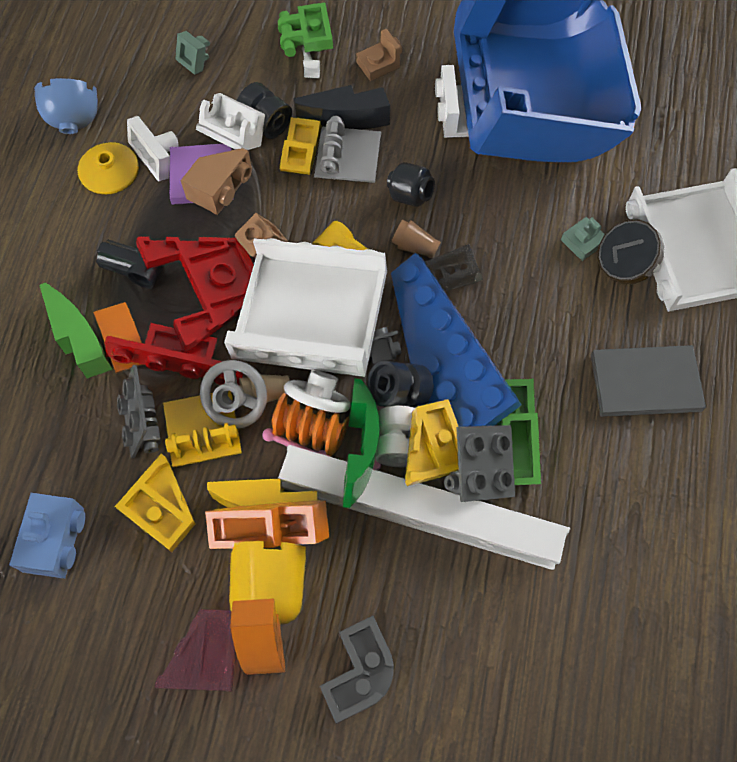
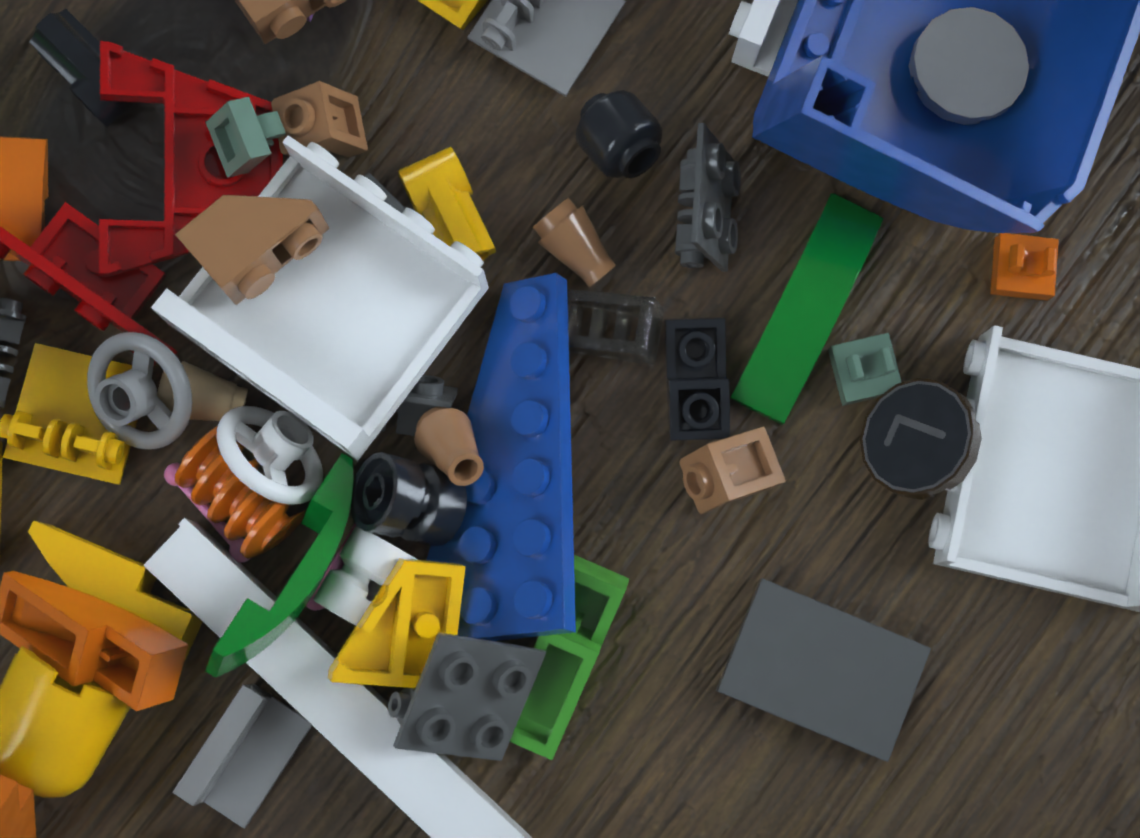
camera: 20 degrees right, 15 degrees up
none -> light grey panel [172,684,313,829]
none -> medium nougat slope [175,195,330,305]
none -> sand green tile [206,97,286,178]
none -> medium nougat cone [414,406,484,486]
none -> black slope [664,317,730,441]
none -> dark grey hinge [675,123,741,272]
none -> medium nougat bracket [680,426,786,514]
none -> green slope [730,193,884,425]
none -> light grey tile [909,7,1029,125]
none -> orange tile [990,233,1059,301]

